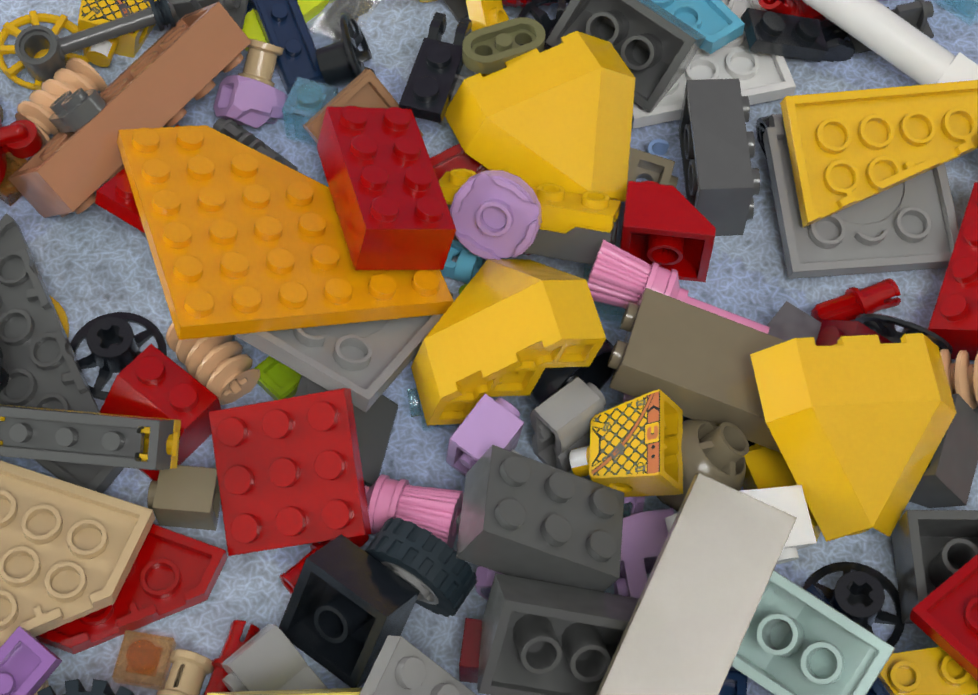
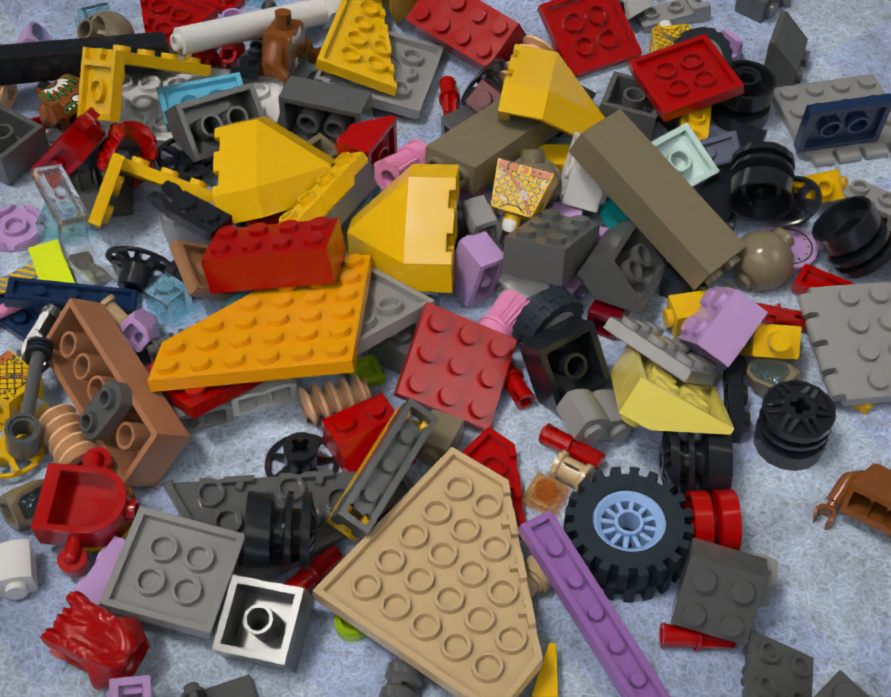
camera: 70 degrees left, 10 degrees down
lavender tile [450,170,542,260] -> none
olive plate [462,17,546,74] -> none
none -> dark orange torso [262,8,322,87]

